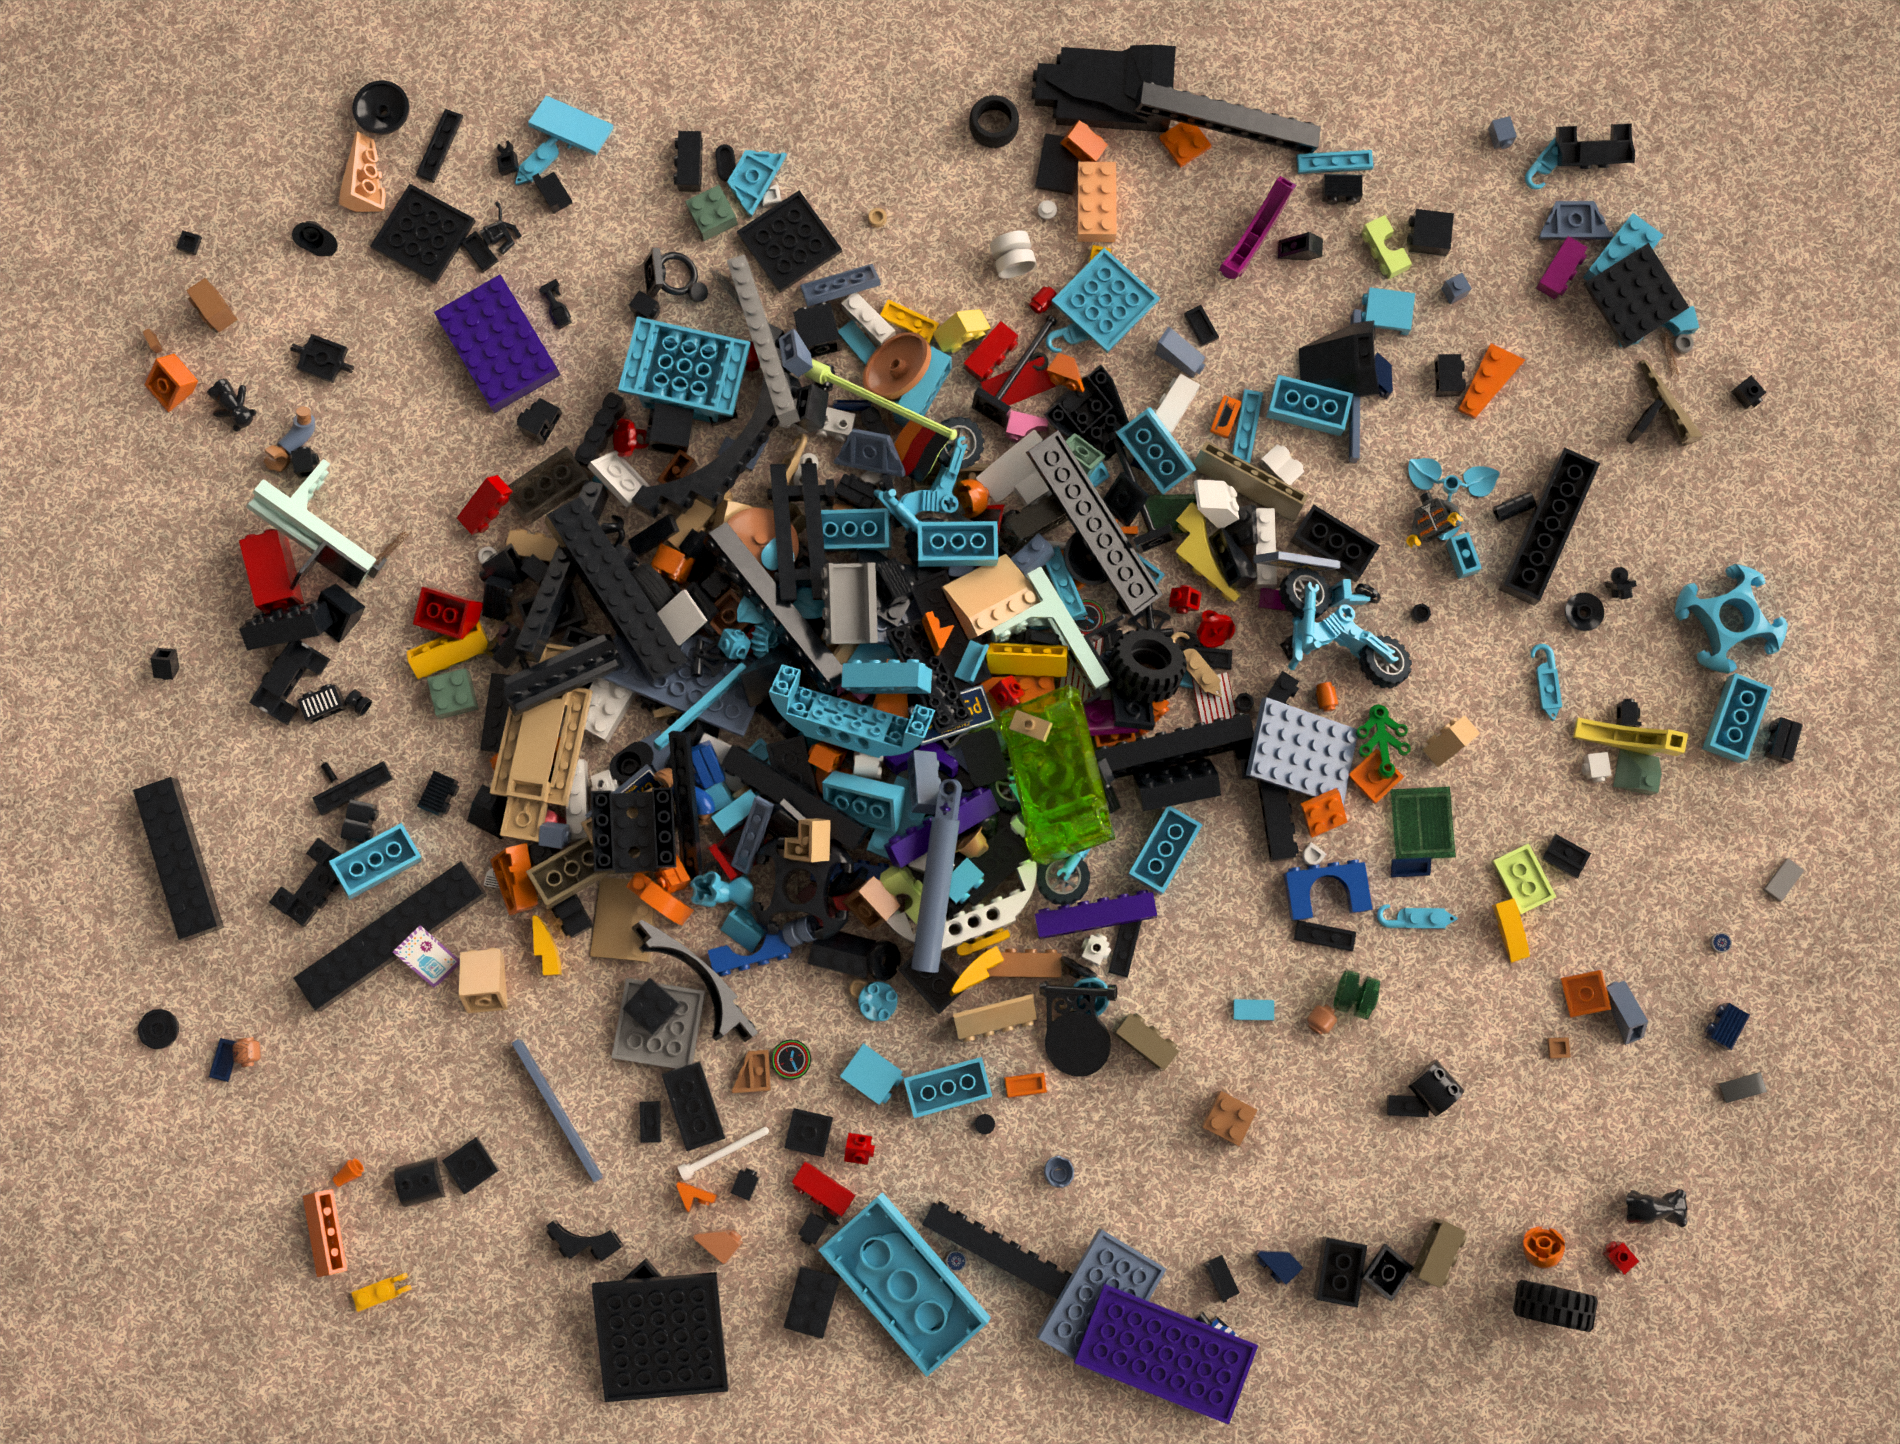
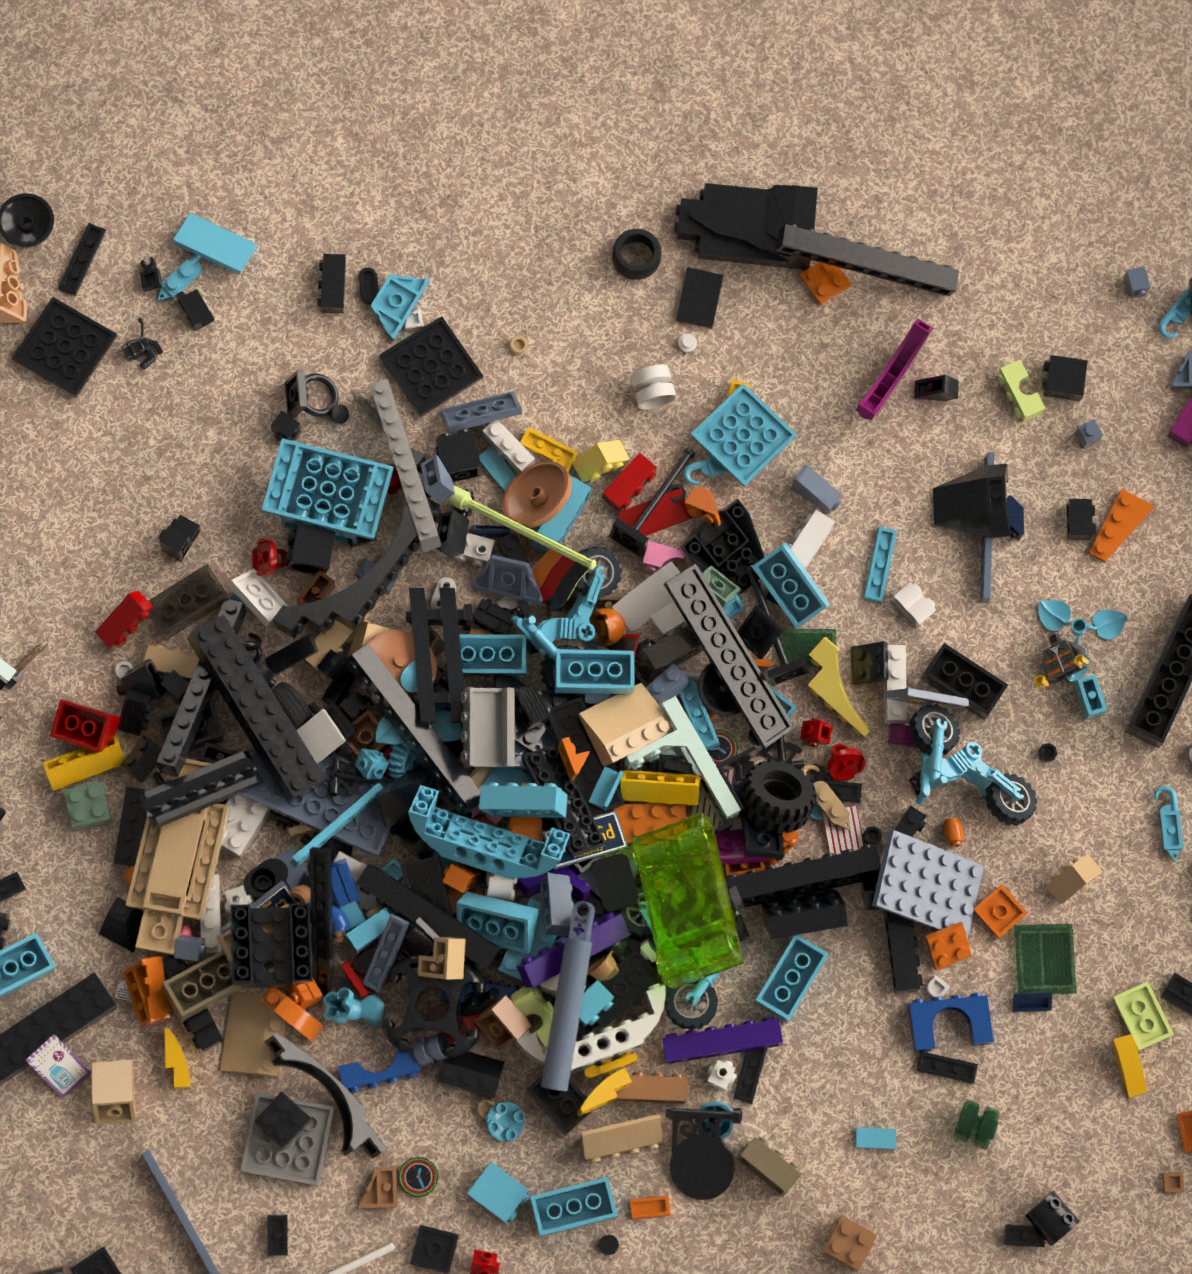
camera: 10 degrees left, 5 degrees down
black brick [417,771,459,818] -> none
dark purple brick [434,274,561,413] -> none
black tile [461,231,499,272] -> none
black piece [539,279,572,329] -> none
black brick [575,392,626,471] -> none
orange brick [650,543,696,584] -> none
black plate [661,1061,726,1151] -> none
sand green brick [685,185,738,241] -> none
medium azure panel [720,905,767,953] -> none
tan plate [768,433,807,503] -> none
black tile [866,940,901,981] -> none
red brick [989,675,1025,710] -> none
tan plate [1009,710,1053,742] -> none
red brick [1029,286,1057,315] -> none
orange brick [1061,120,1108,162] -> none
black dish [1061,956,1097,979] -> none
light nougat brick [1077,162,1117,242] -> none
black tile [1184,305,1219,347] -> none
dark tan brick [1193,440,1309,522] -> none
white slope [1194,480,1239,529] -> none
black slope [1209,527,1258,589] -> none
orange slope [1210,395,1242,439] -> none
medium azure brick [1266,375,1353,436] -> none
medium azure tile [1296,150,1374,174] -> none
nougat head [1307,1004,1337,1035] -> none
black brick [1322,174,1363,205] -> none
medium azure piece [1329,579,1381,607] -> none
green plant [1356,704,1411,779] -> none
medium azure panel [1361,287,1415,336] -> none
medium azure plate [1377,904,1458,929] -> none
black axle [1493,492,1536,522] -> none

